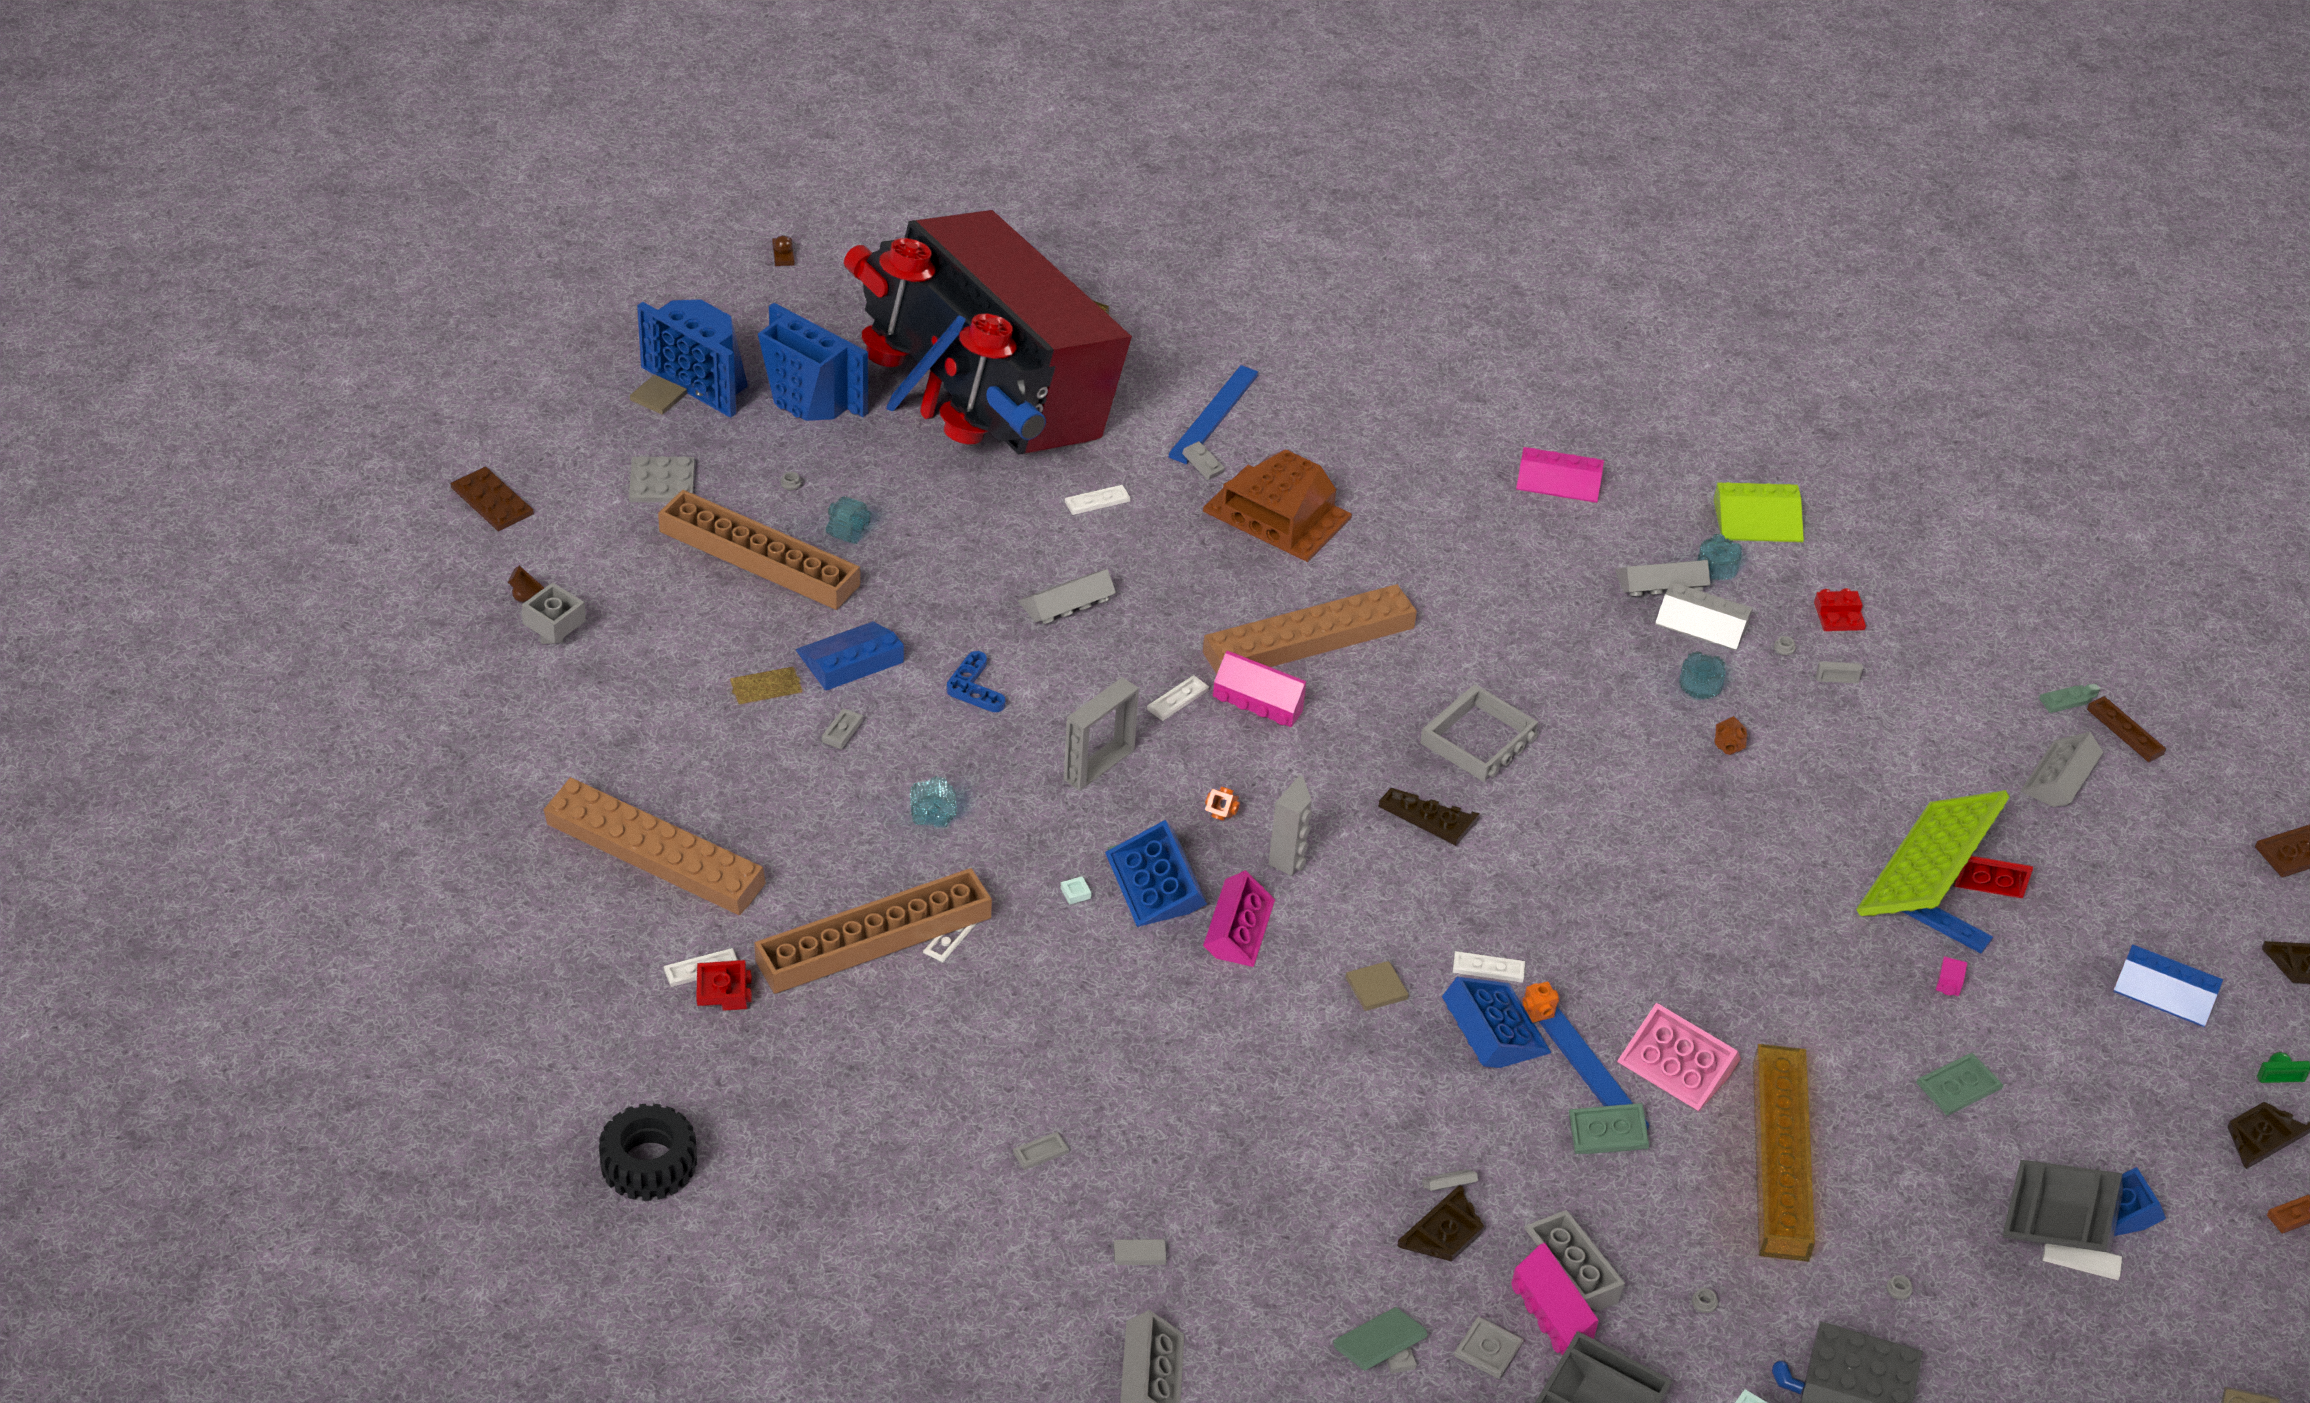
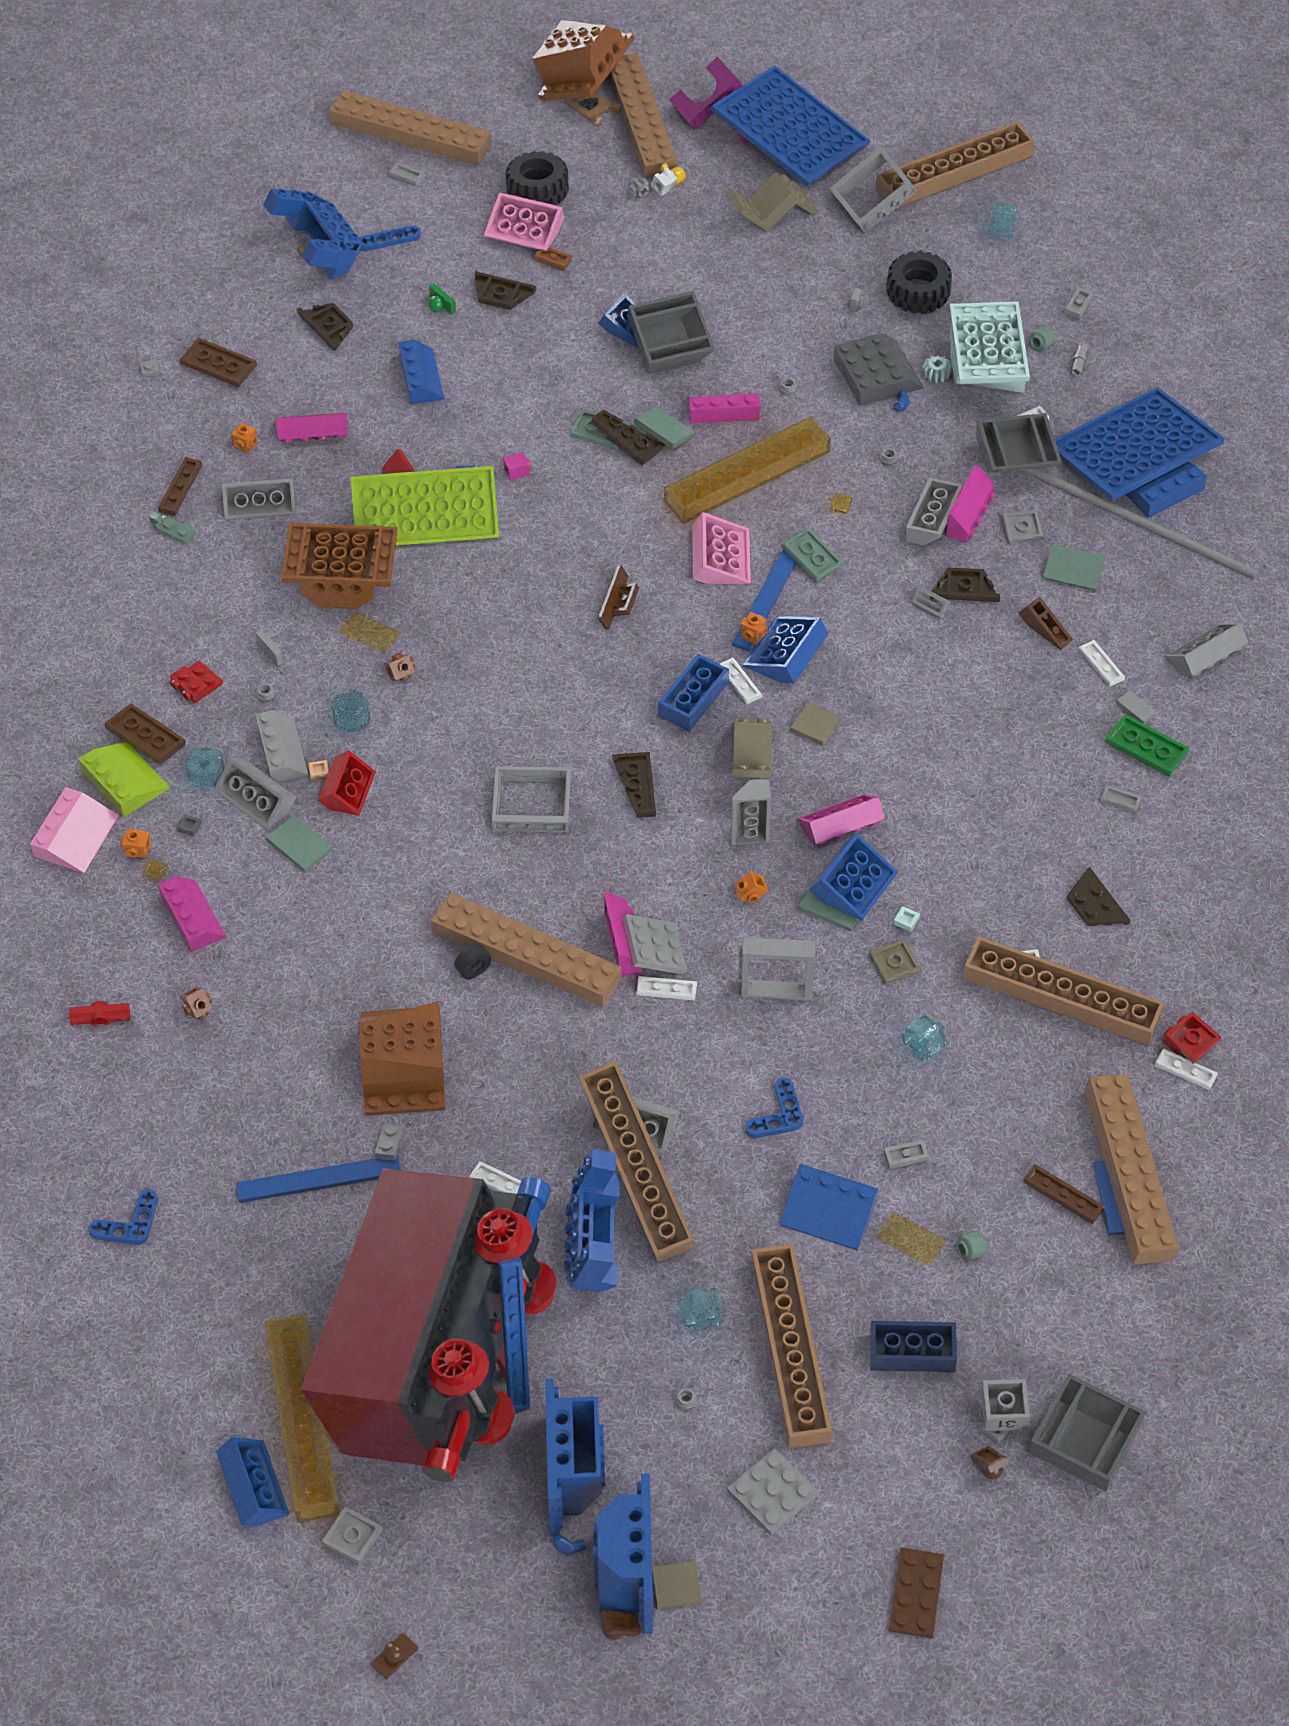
camera: 125 degrees left, 10 degrees up
none -> bright pink slope [30,787,119,873]
none -> red piece [69,1001,131,1026]
none -> blue beam [89,1189,158,1245]
none -> reddish brown plate [105,703,185,765]
none -> orange brick [120,829,151,858]
none -> clear yellow plate [142,858,169,882]
none -> dark grey tile [176,814,202,836]
none -> brick [180,986,213,1019]
none -> orange brick [231,423,258,453]
none -> sand green tile [266,815,333,872]
none -> dark pink slope [276,412,348,443]
none -> dark orange wedge [281,523,398,609]
none -> light nougat tile [308,760,329,780]
none -> red slope [318,750,376,816]
none -> clear yellow piece [339,612,401,654]
none -> black tyre [454,944,492,980]
none -> blue arm [553,1534,586,1555]
none -> blue wedge [563,1149,620,1293]
none -> medium nougat brick [579,1061,696,1263]
none -> dark brown wing [591,409,666,466]
none -> reddish brown bracket [598,565,639,630]
none -> light grey plate [622,914,687,974]
none -> sand green tile [634,407,696,449]
none -> blue brick [658,654,729,732]
none -> dark pink slope [688,393,760,424]
none -> dark tan bracket [733,717,772,778]
none -> clear yellow plate [830,493,853,514]
none -> dark tan tile [869,939,921,984]
none -> dark blue brick [870,1321,957,1372]
none -> sand green head [956,1231,988,1261]
none -> reddish brown slope [1018,596,1073,650]
none -> reddish brown plate [1023,1164,1104,1224]
none -> dark grey slope [1029,1373,1146,1492]
none -> dark brown wing [1067,867,1131,926]
none -> white tile [1078,640,1125,687]
none -> green plate [1105,714,1190,777]

